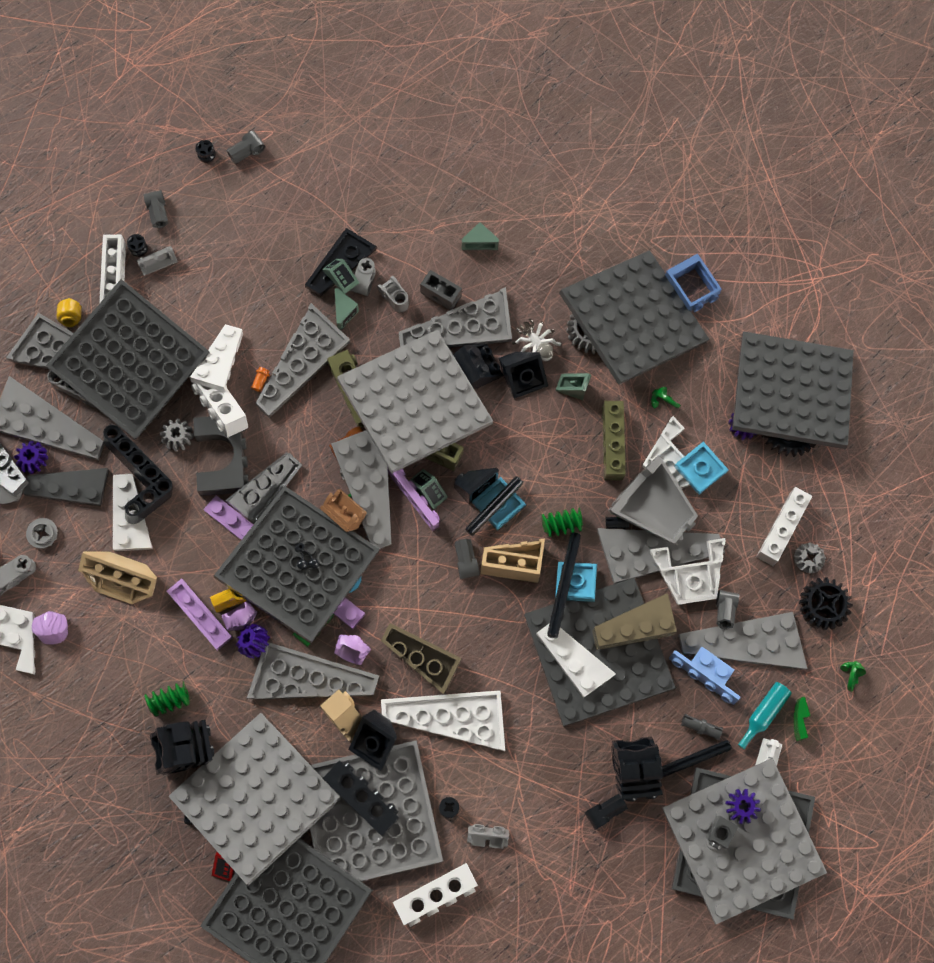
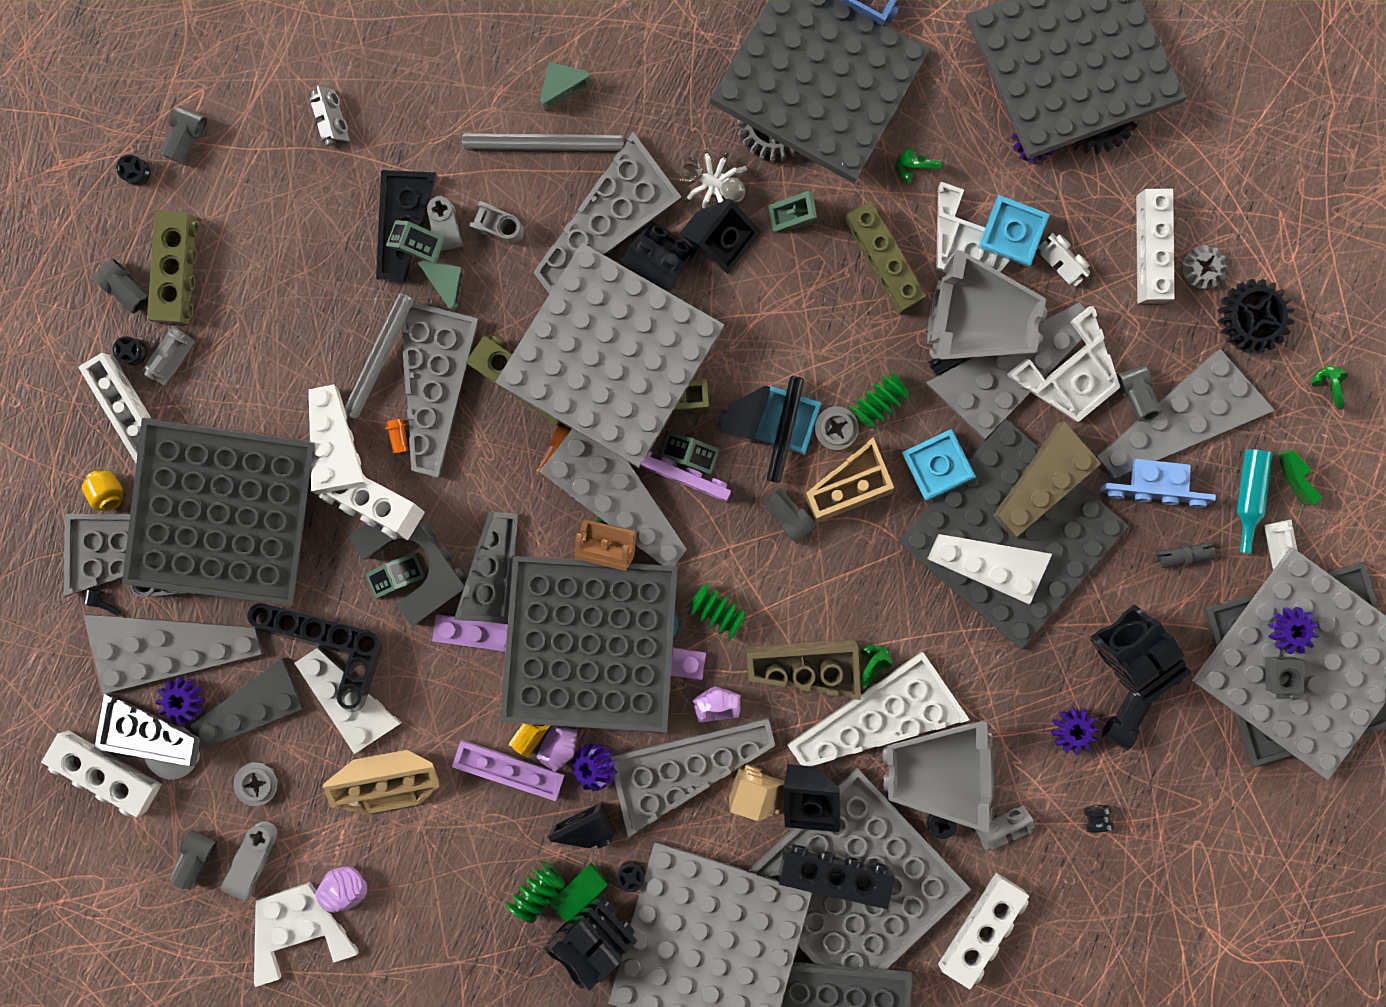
camera: 25 degrees left, 15 degrees up
light grey gear [160,418,194,452] -> none
black piece [294,543,319,569] -> none
dark grey brick [420,270,462,310] -> none
black axle [547,532,581,639] -> none
black axle [662,740,732,778] -> none
none -> black hand [84,589,122,617]
none -> olive brick [147,210,199,325]
none -> light grey hinge [310,86,350,146]
none -> light grey axle [345,293,414,418]
none -> slope [365,552,426,599]
none -> light grey axle [462,133,624,151]
none -> black slope [548,802,616,849]
none -> green slope [550,863,610,922]
none -> black wheel [617,860,645,892]
none -> green piece [686,583,746,641]
none -> light grey gear [815,406,859,450]
none -> green piece [860,645,892,688]
none -> light grey cone [883,720,994,832]
none -> white hinge [1038,233,1090,287]
none -> dark purple gear [1050,707,1099,755]
none -> black wheel [1083,805,1114,833]

